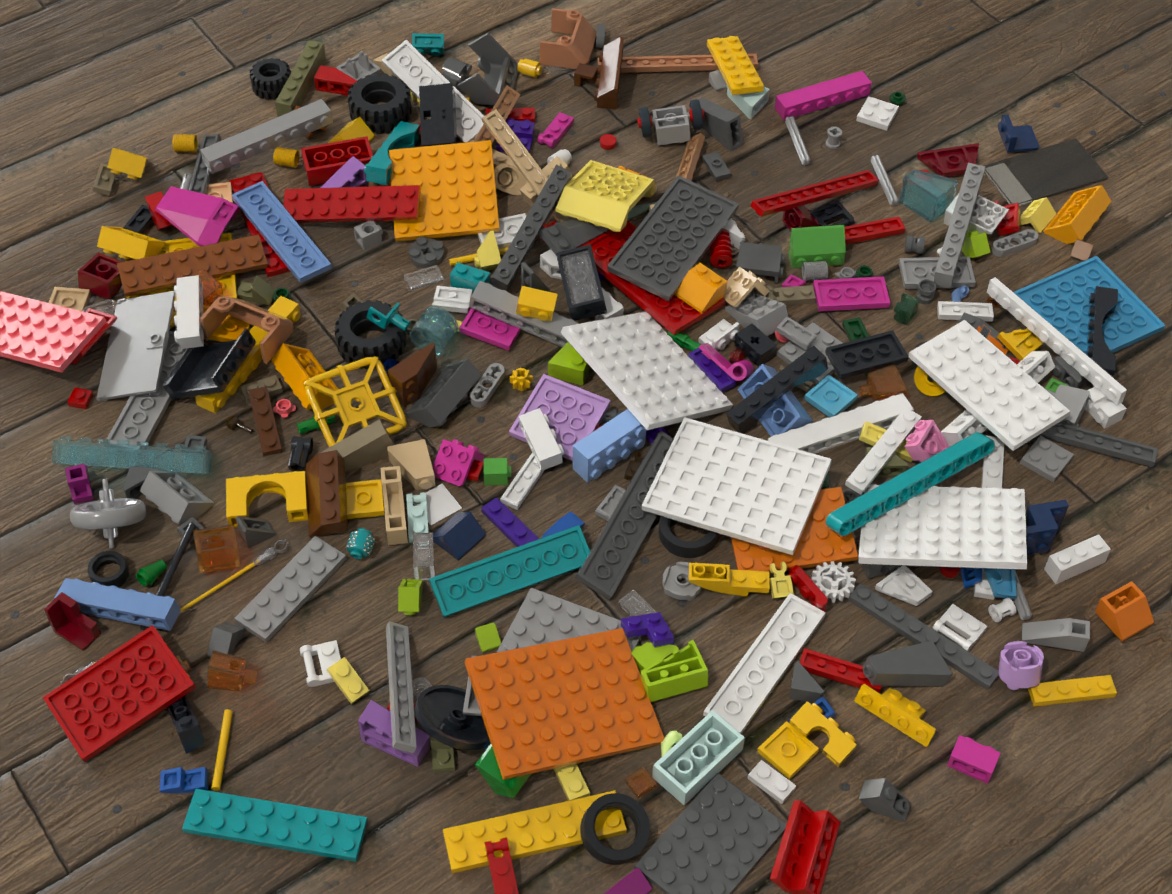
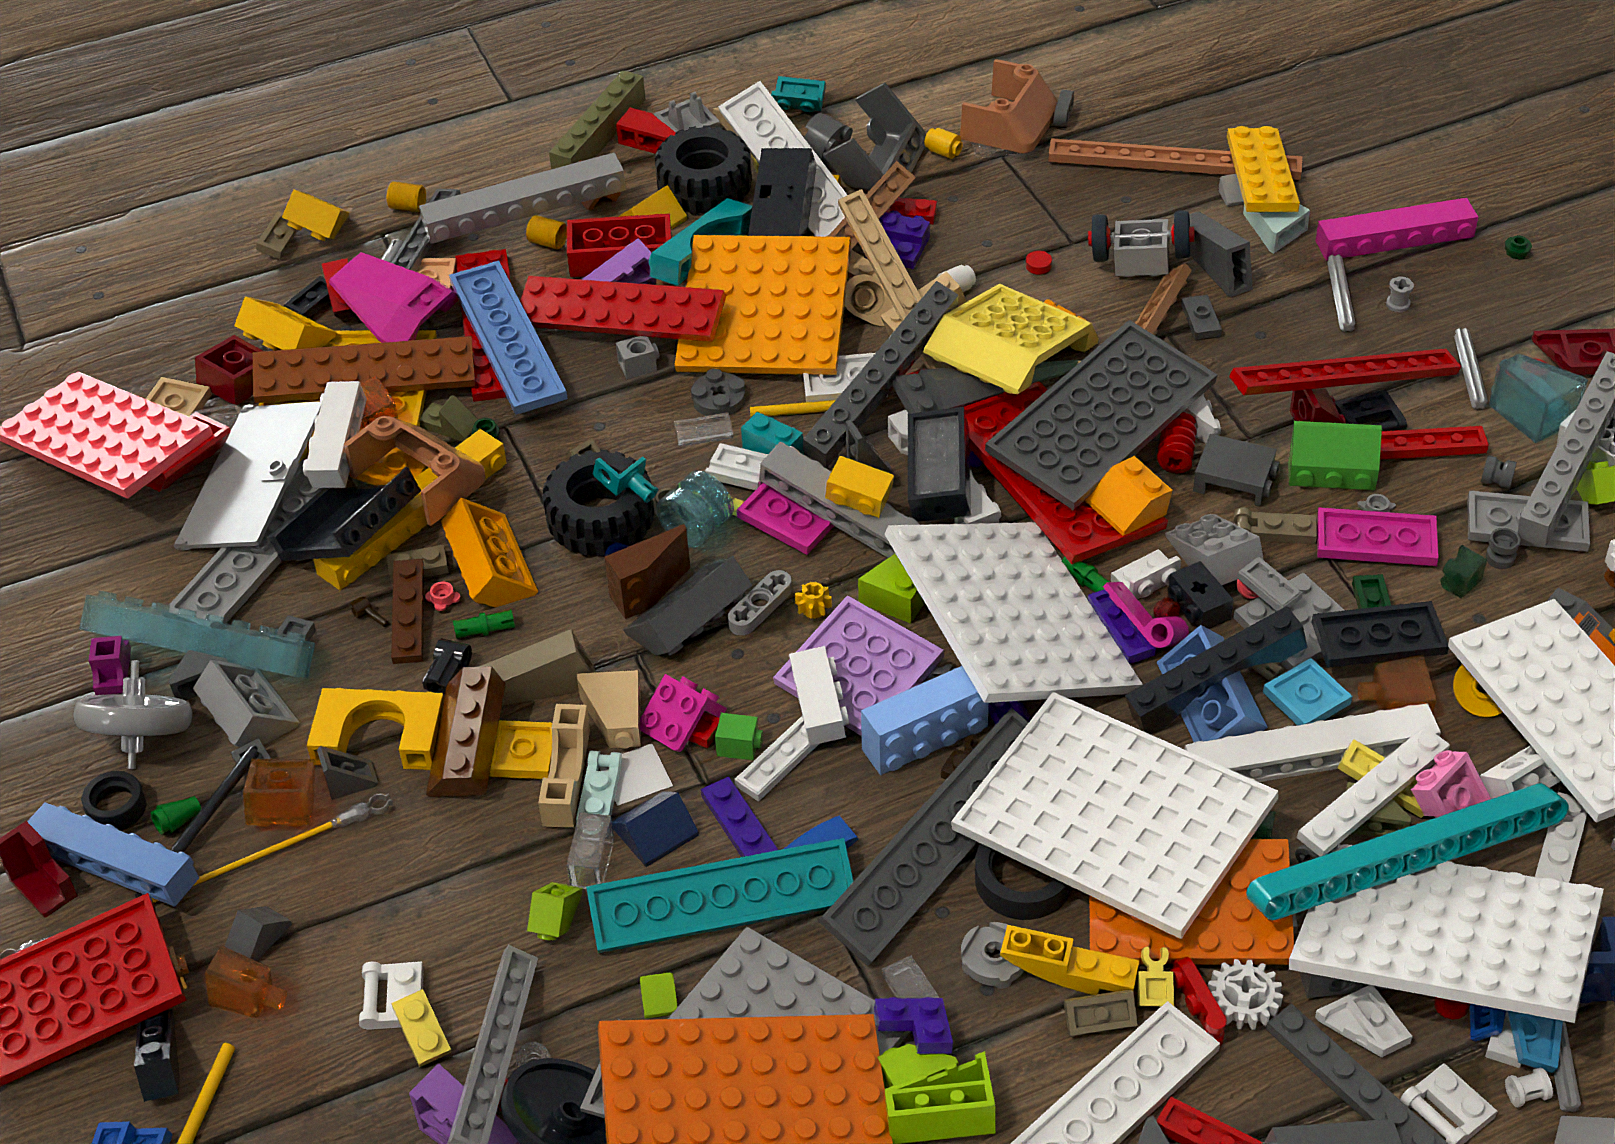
camera: 15 degrees right, 5 degrees down
red plate [67,387,93,409] -> none
light grey plate [234,536,347,643] -> none
black tyre [249,58,291,100] -> none
yellow plate [304,356,407,447] -> none
teal head [346,528,375,560] -> none
light yellow slope [474,230,501,272] -> none
dark pink plate [537,112,574,148] -> none
reddish brown panel [574,63,598,87] -> none
reddish brown slope [594,37,624,109] -> none
light grey plate [595,485,625,521] -> none
tan bracket [723,267,769,308] -> none
dark pink tile [782,274,806,287] -> none
light grey piece [802,261,828,281] -> none
dark green plate [855,265,873,278] -> none
white plate [856,96,899,131] -> none
white plate [937,301,994,322] -> none
medium blue arm [951,285,969,302] -> none
none -> dark tan plate [1063,990,1138,1036]

